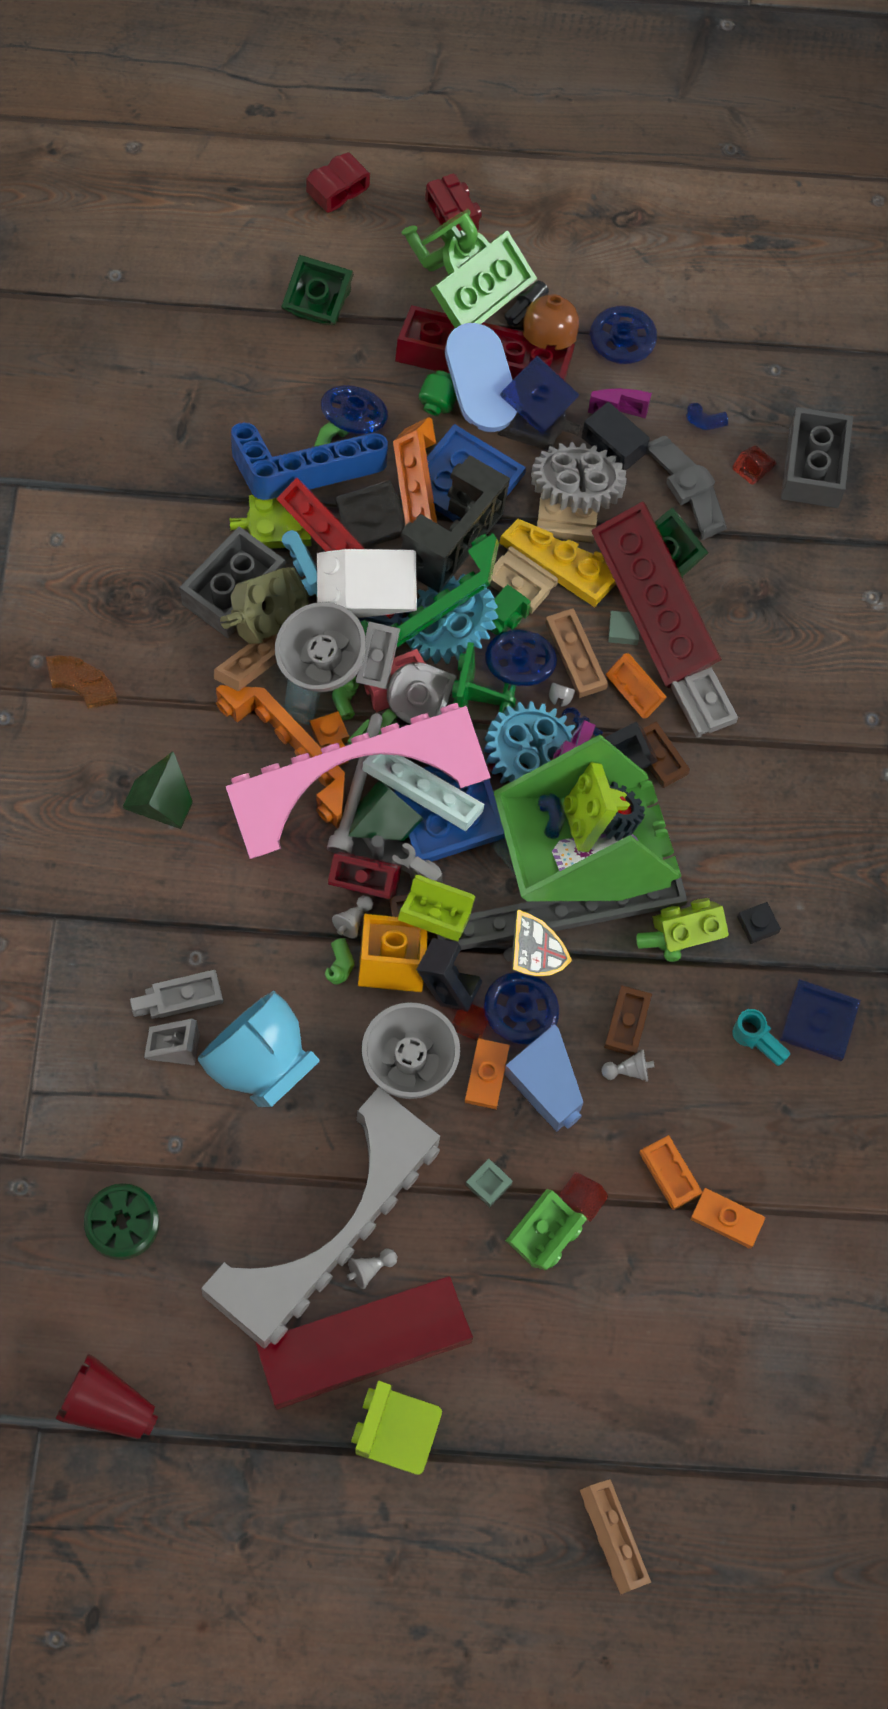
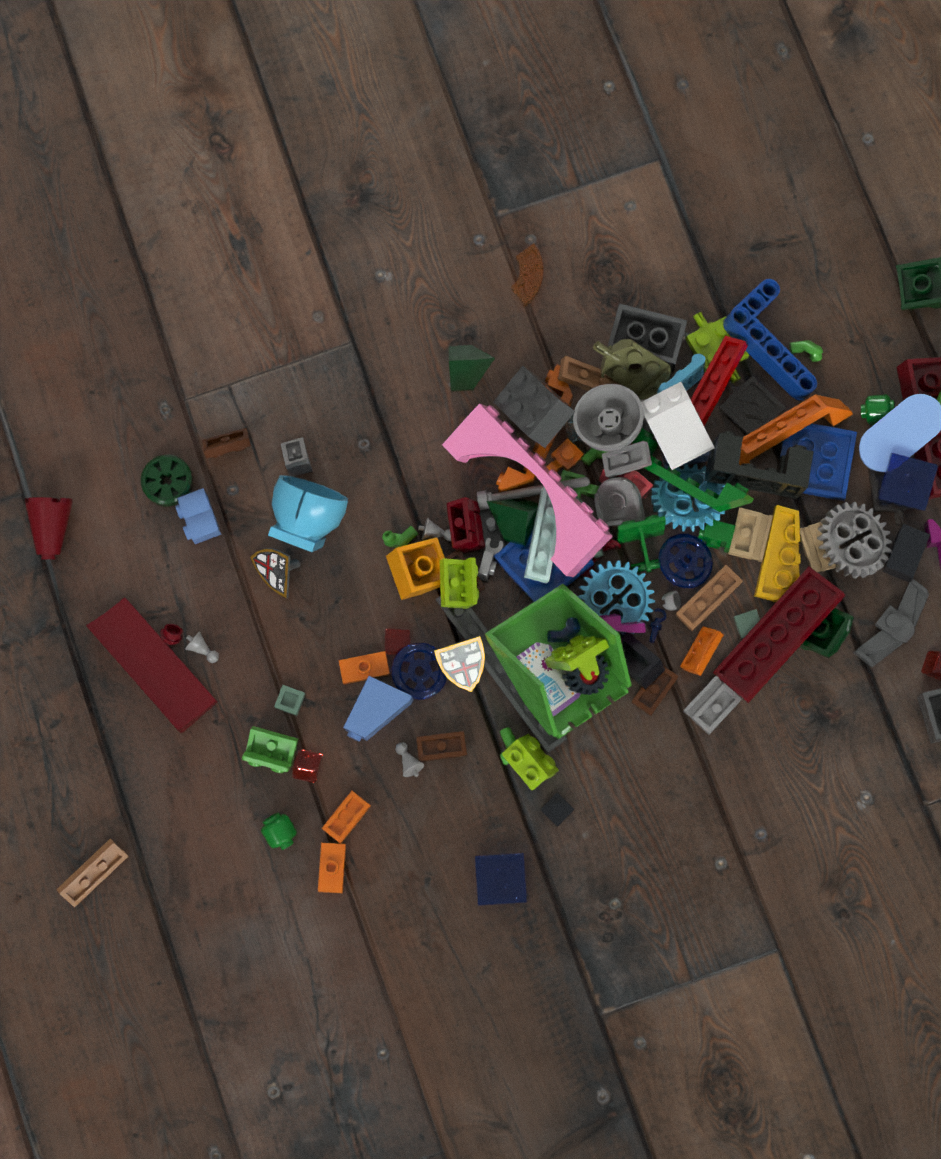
camera: 80 degrees right, 10 degrees up
light grey hinge [130,970,223,1018] -> none
light grey arch [201,1087,440,1349] -> none
clear blue plate [321,385,388,434] -> none
lime bracket [351,1381,442,1475] -> none
light grey piece [362,1003,460,1099] -> none
black panel [416,938,483,1012] -> none
teal axle [733,1009,790,1066] -> none
none -> dark red plate [160,624,183,645]
none -> medium blue brick [175,488,221,544]
none -> reddish brown plate [202,427,251,459]
none -> shield [250,548,300,598]
none -> green head [261,812,297,850]
none -> dark grey brick [493,366,575,448]

